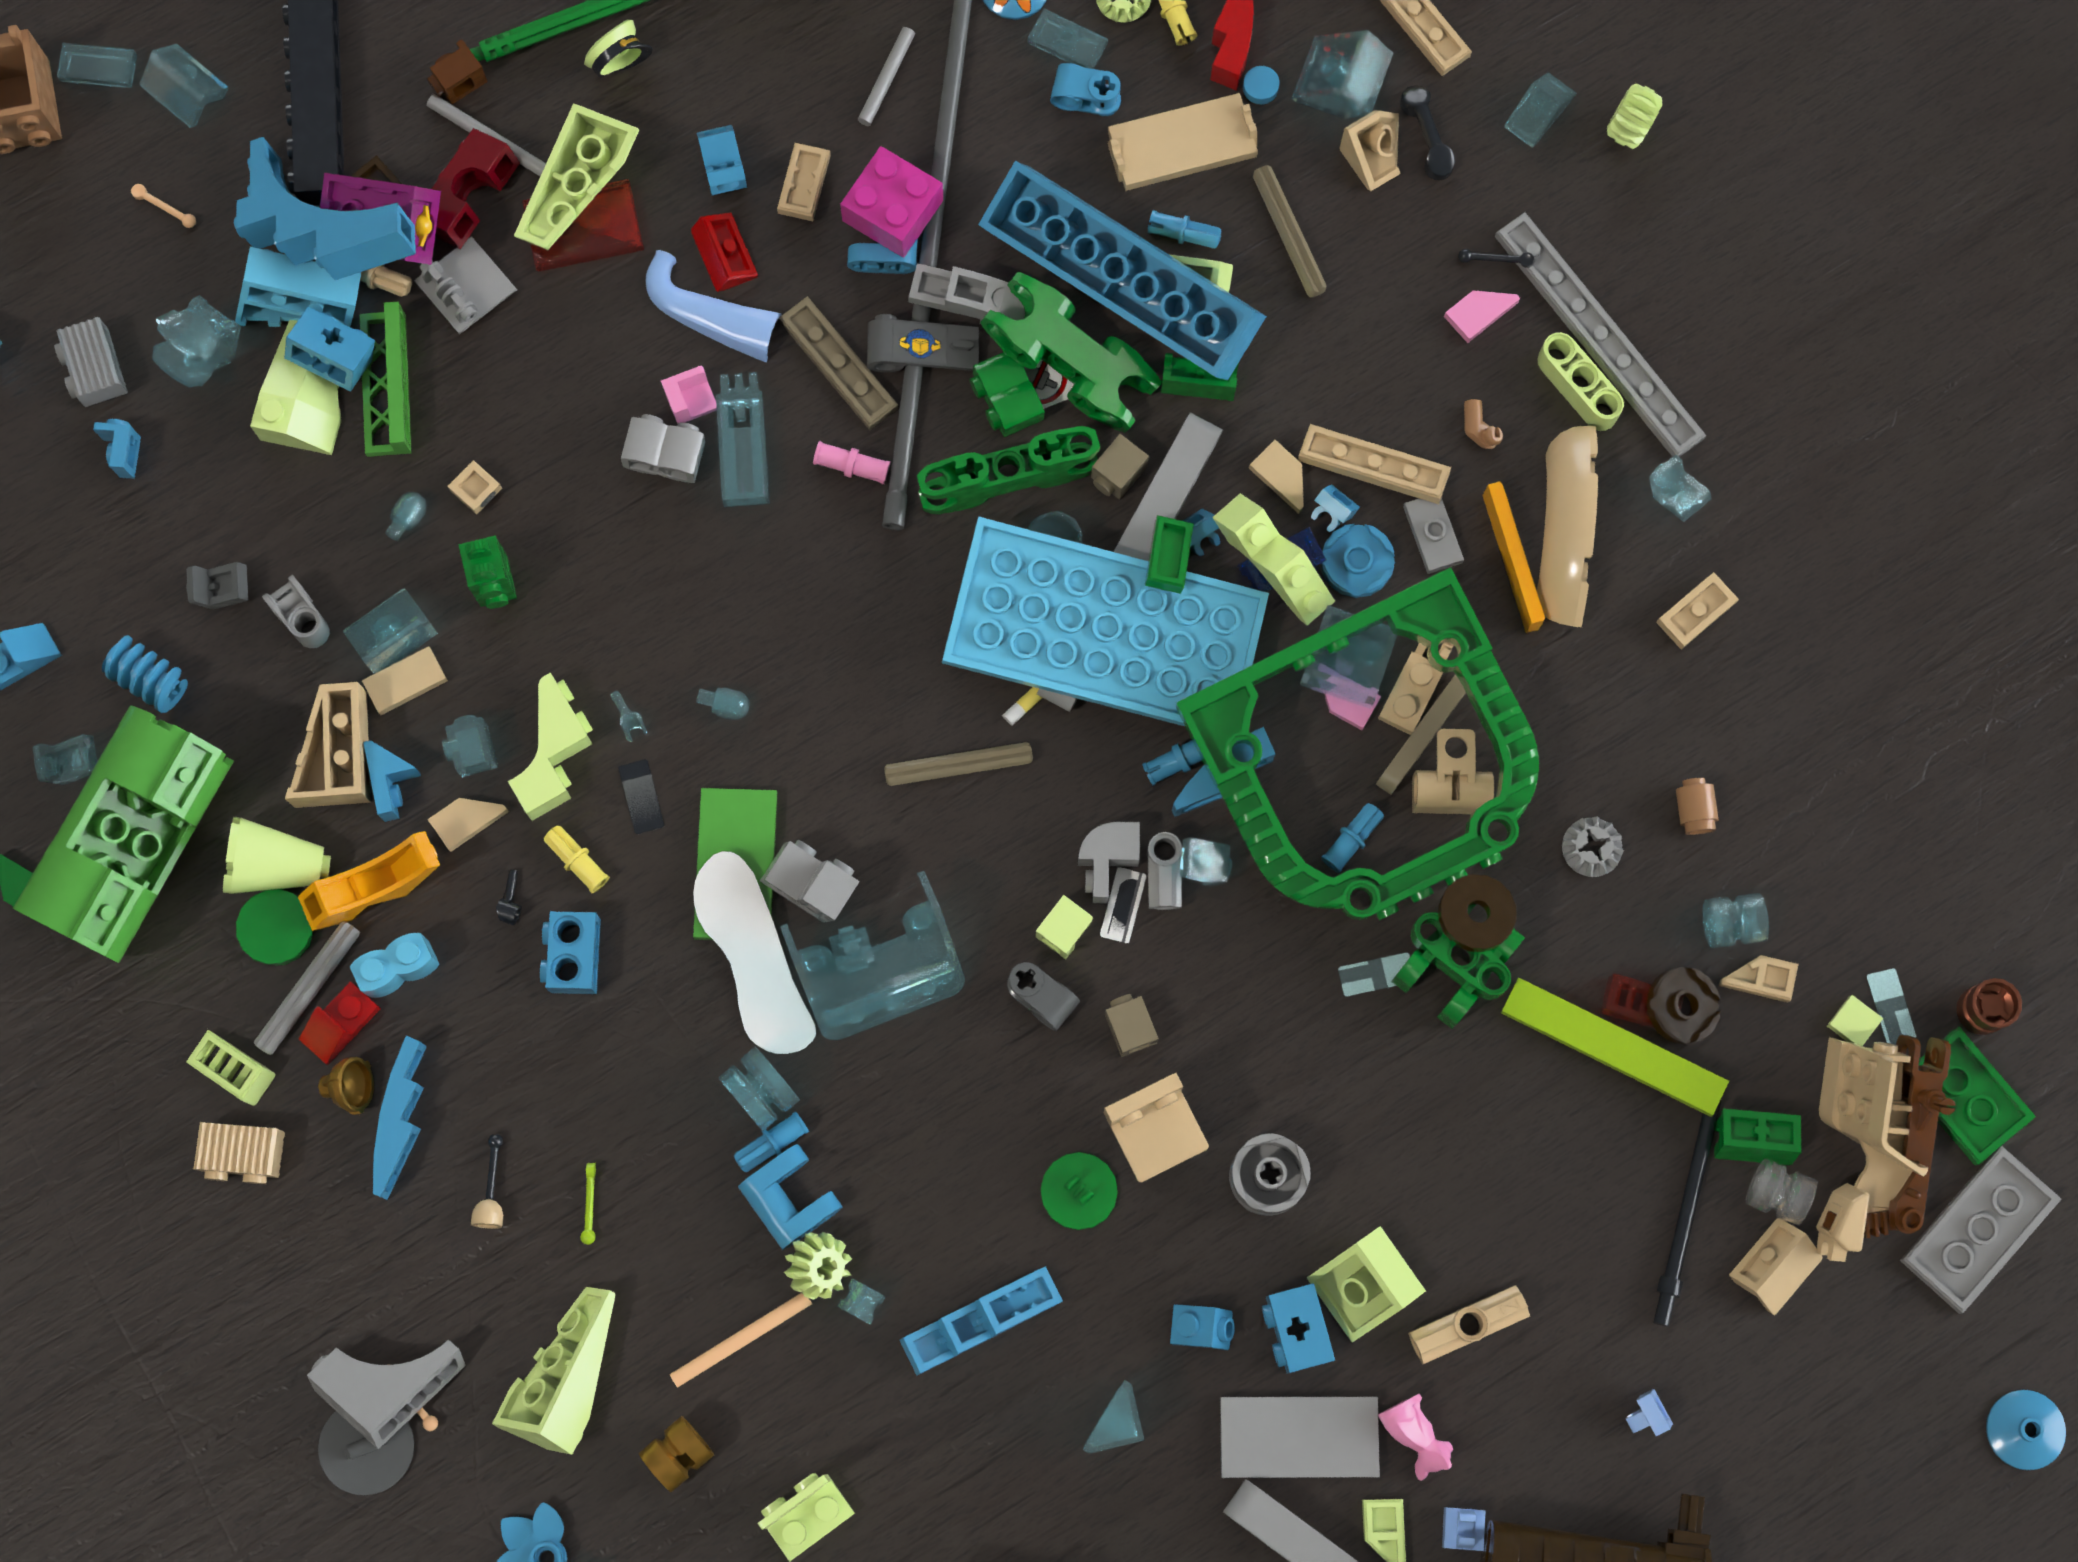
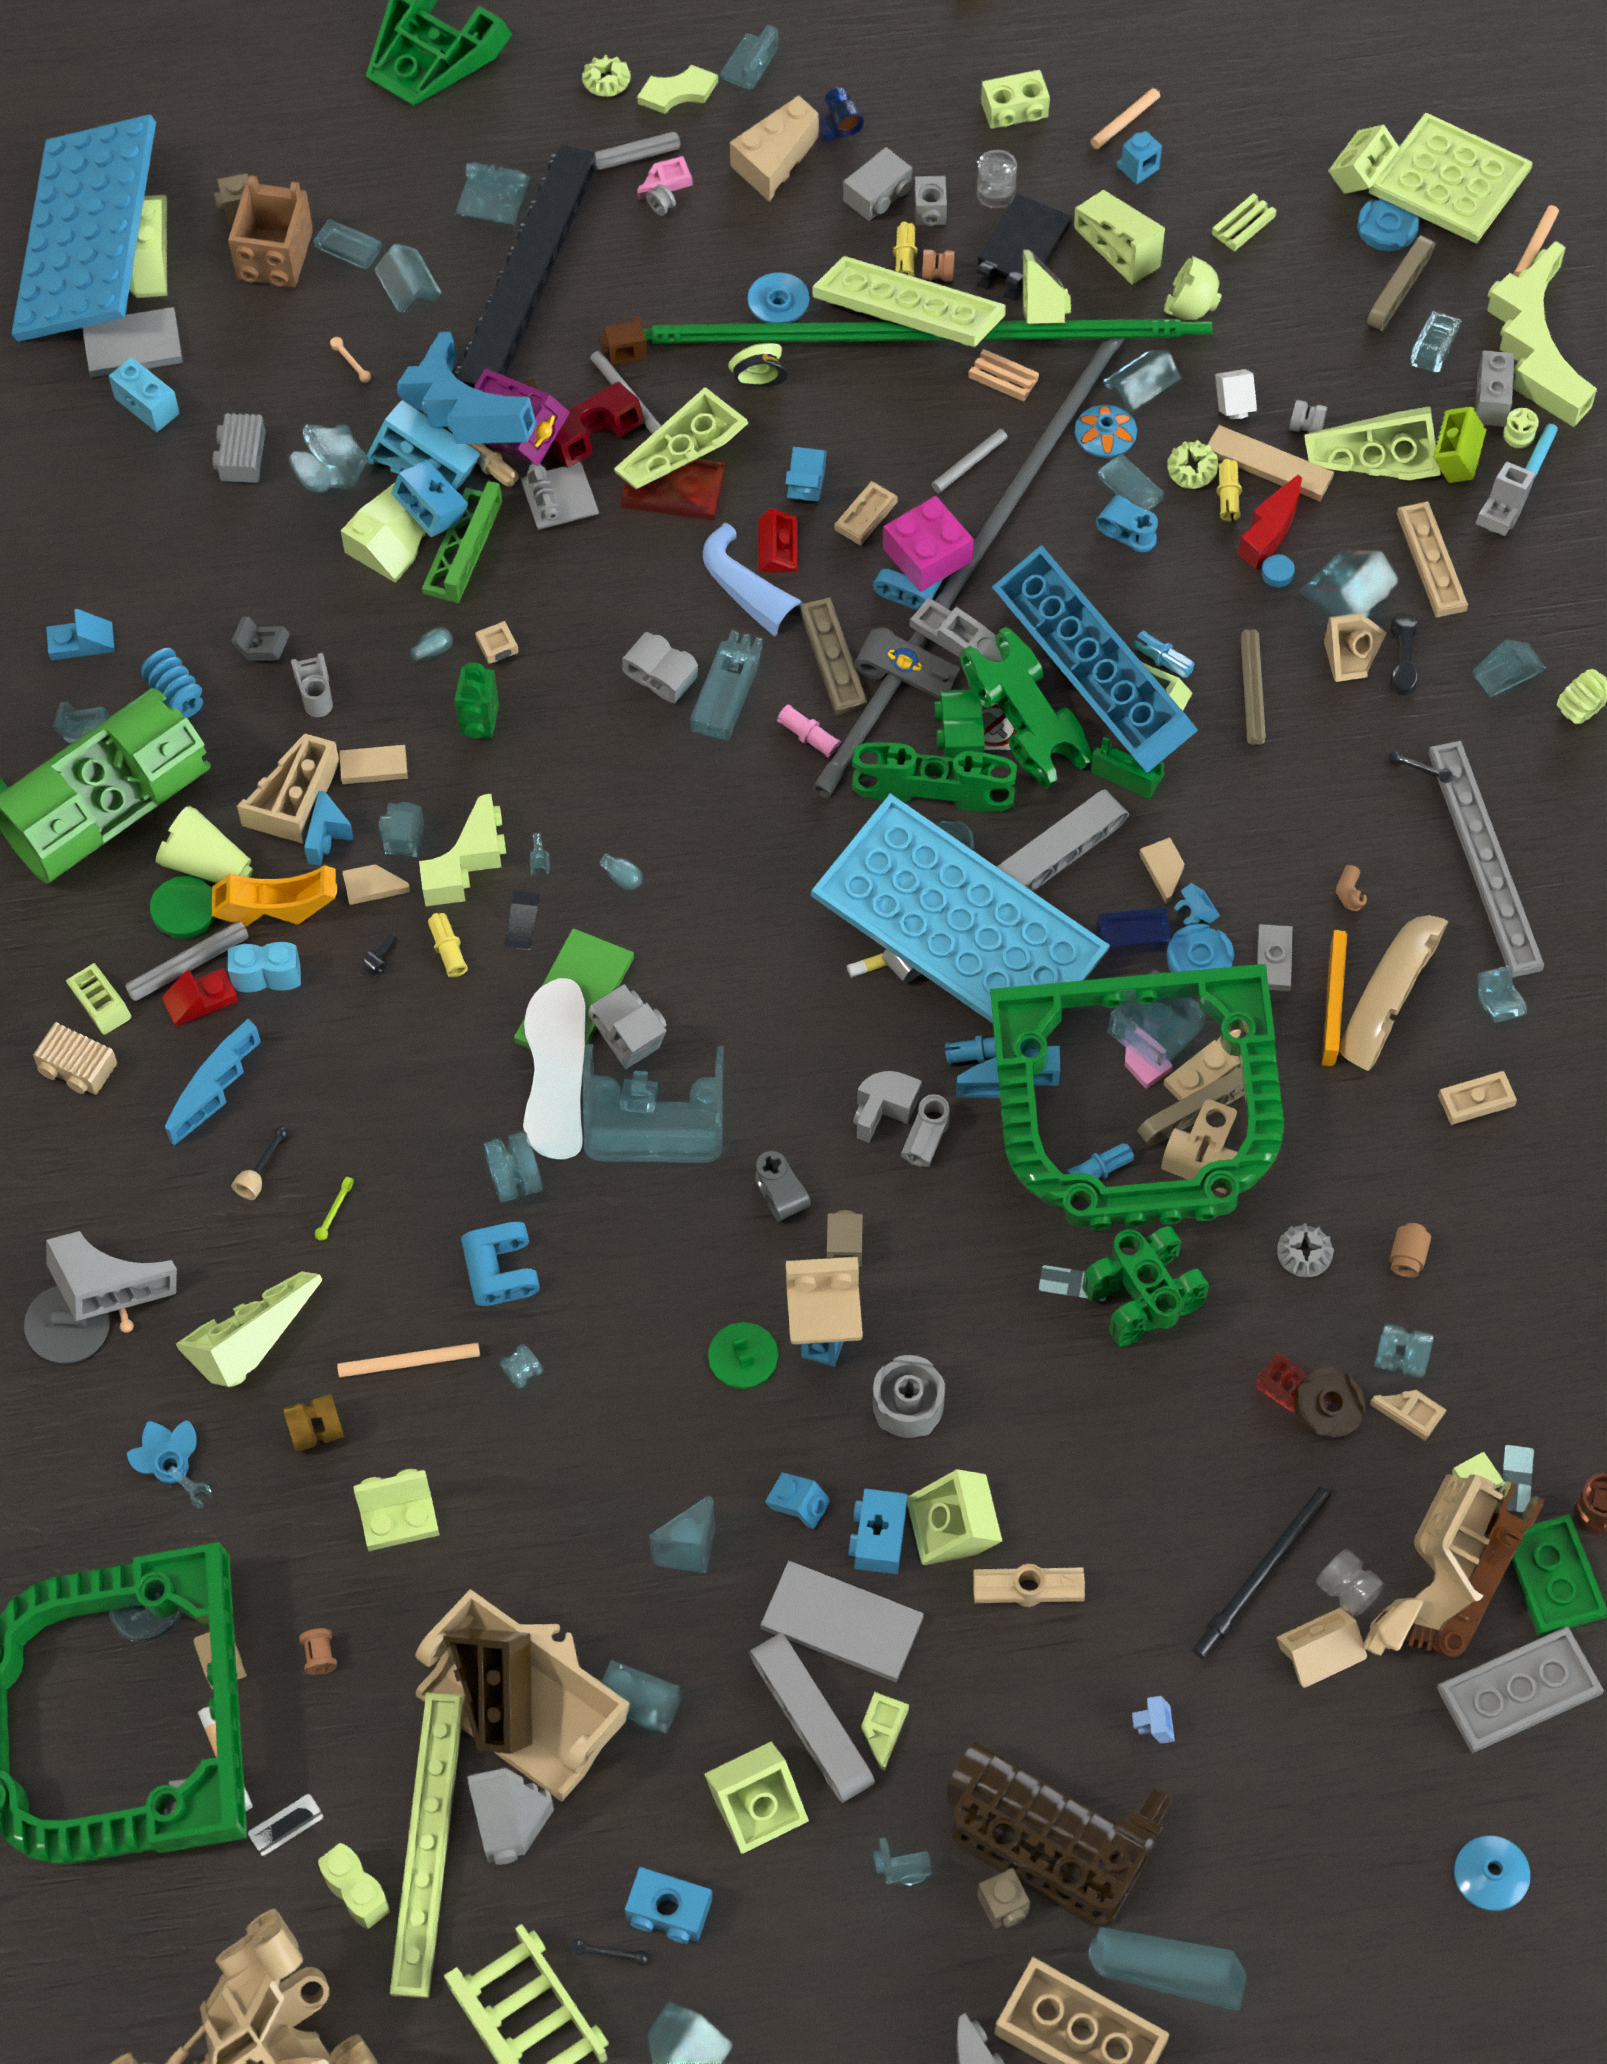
camera: 25 degrees right, 15 degrees down
dark azure bracket [93,419,141,479] -> none
pearl gold piece [318,1057,374,1115] -> none
clear light blue slope [343,588,438,674] -> none
dark azure brick [540,911,601,994] -> none
bright pink panel [661,366,718,424] -> none
dark azure axle [734,1112,809,1173] -> none
yellowish green gear [784,1232,852,1299] -> none
dark tan axle [884,742,1033,786] -> none
dark azure slope [899,1266,1063,1375] -> none
yellowish green panel [1036,895,1093,960] -> none
dark tan brick [1091,434,1149,500] -> none
sticker [1100,867,1146,943] -> none
tan brick [1107,93,1258,191] -> none
green tile [1145,515,1194,594] -> none
clear light blue bracket [1180,837,1232,887] -> none
dark azure tile [1183,509,1220,556] -> none
yellowish green arch [1212,493,1335,625] -> none
tan tile [1298,424,1451,504] -> none
bright pink animal [1378,1394,1453,1481] -> none
dark brown tile [1438,874,1517,952] -> none
light blue tile [1442,1507,1485,1551] -> none
bright pink tile [1444,290,1520,343] -> none
lime tile [1501,977,1729,1117] -> none
yellowish green beam [1537,332,1624,431] -> none
green hinge [1714,1108,1801,1165] -> none

